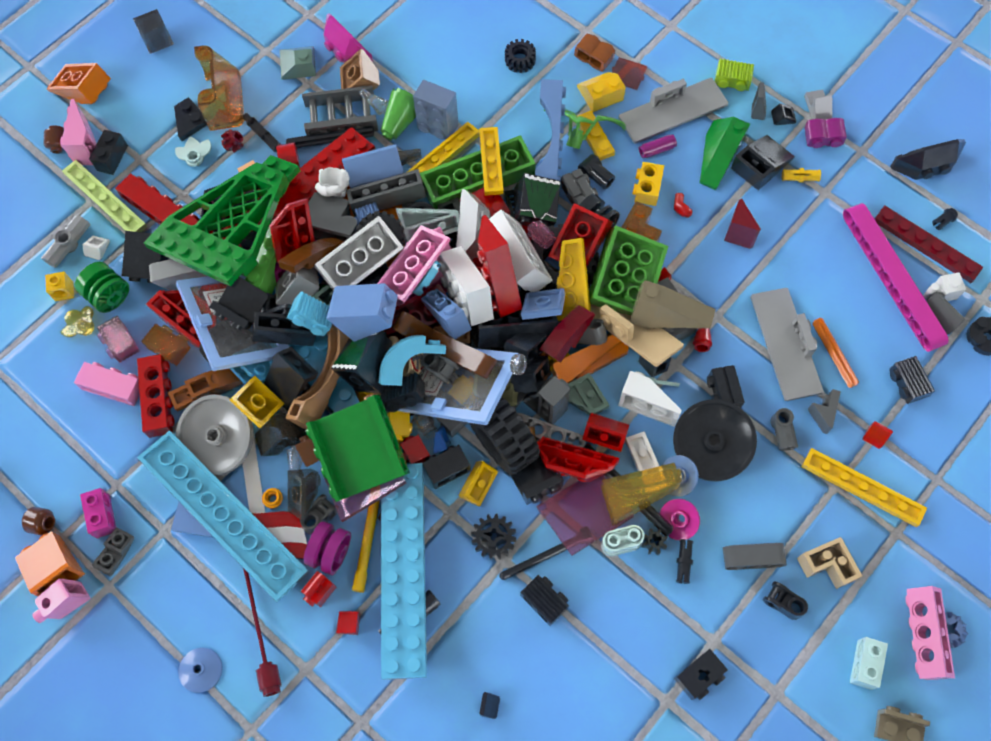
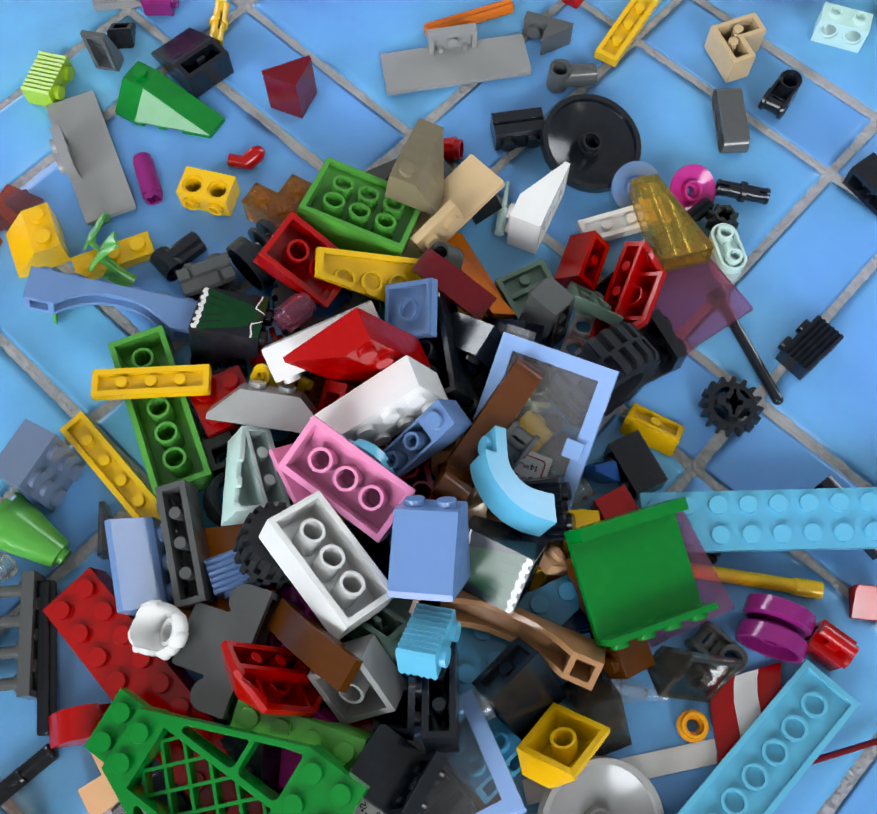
camera: 90 degrees left, 0 degrees up
none -> sand green wing [566,281,624,325]

